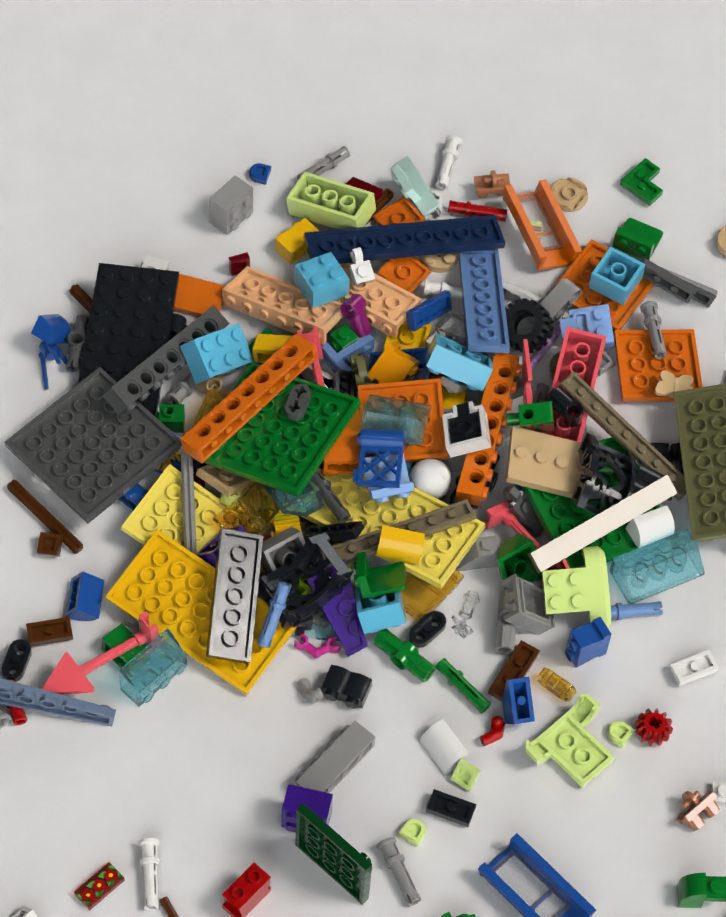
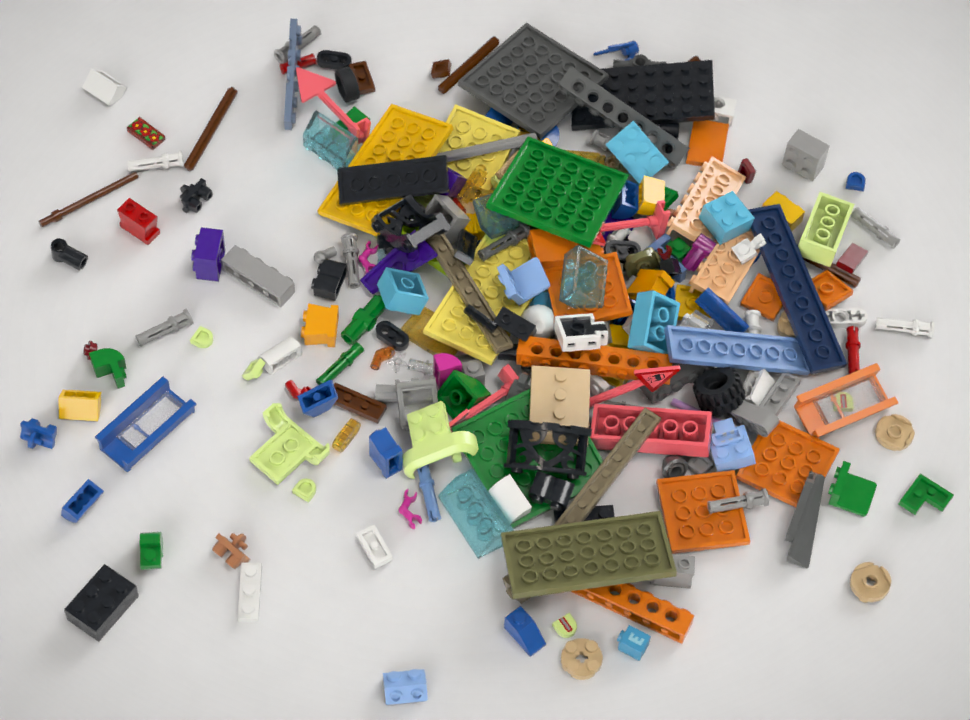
camera: 85 degrees right, 0 degrees up
blue brick [31,314,71,345] -> none
blue brick [65,571,105,621] -> none
green brick [155,404,185,433] -> none
orange brick [180,333,317,464] -> none
medium blue pin [257,581,292,648] -> none
dark grey beam [285,384,311,421] -> none
dark green plate [295,803,372,905] -> none
blue piece [353,429,406,488] -> none
green bracket [354,551,406,599] -> none
yellow brick [376,525,425,565] -> none
light aqua bracket [391,156,440,217] -> none
black plate [426,789,477,827] -> none
nougat hips [474,170,511,198] -> none
green torso [506,401,554,432] -> none
tile [528,474,677,573] -> none
black piece [545,387,583,427] -> none
medium azure brick [588,246,646,306] -> none
red gear [635,708,673,747] -> none
tan animal [655,371,693,398] -> none
none -> black hips [180,178,213,213]
none -> reddish brown axle [184,87,238,171]
none -> light orange hips [301,303,339,347]
none -> black tyre [335,67,360,103]
none -> light grey pin [341,233,360,289]
none -> clear orange arm [370,346,395,370]
none -> dark pink arm [398,489,422,529]
none -> dark pink brick [433,353,462,389]
none -> black axle [464,304,498,333]
none -> black bracket [494,306,537,342]
none -> black piece [657,245,682,277]
none -> dark grey brick [661,455,688,478]
none -> light grey plate [759,373,801,416]

